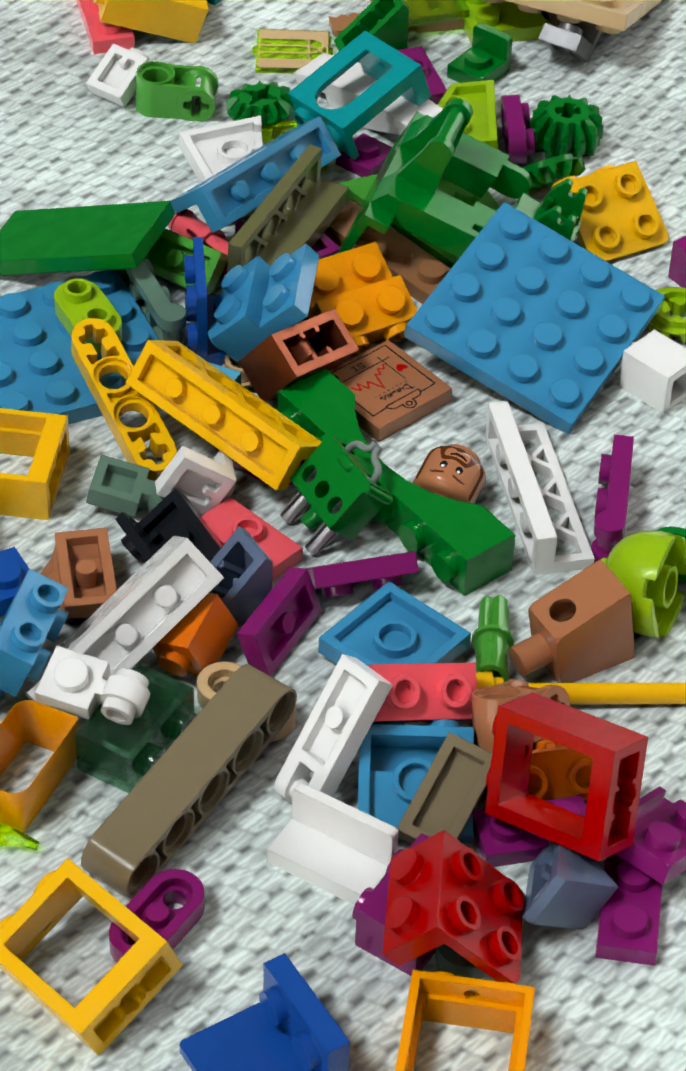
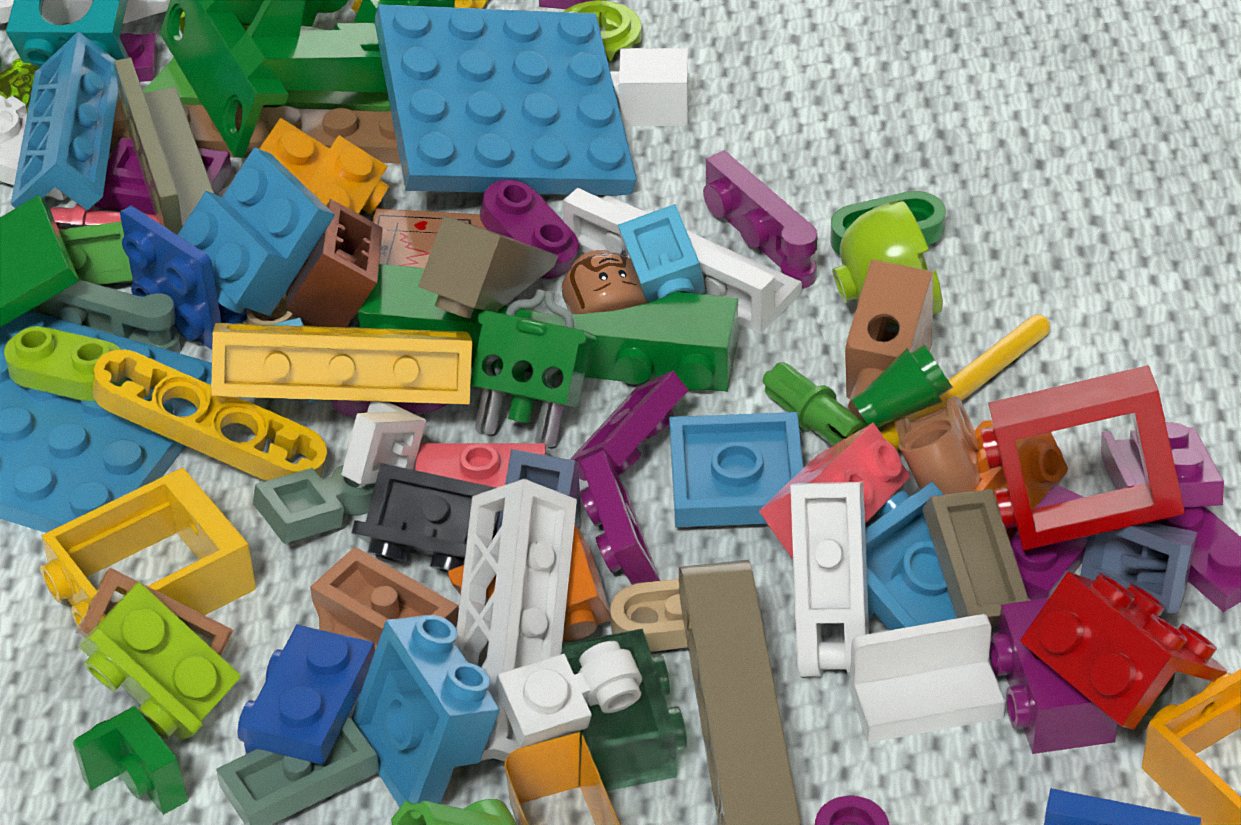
camera: 40 degrees left, 0 degrees up
none -> dark tan slope [418,215,558,319]
none -> magenta plate [480,180,579,279]
none -> medium azure bracket [618,204,706,303]
none -> green cone [851,344,953,428]

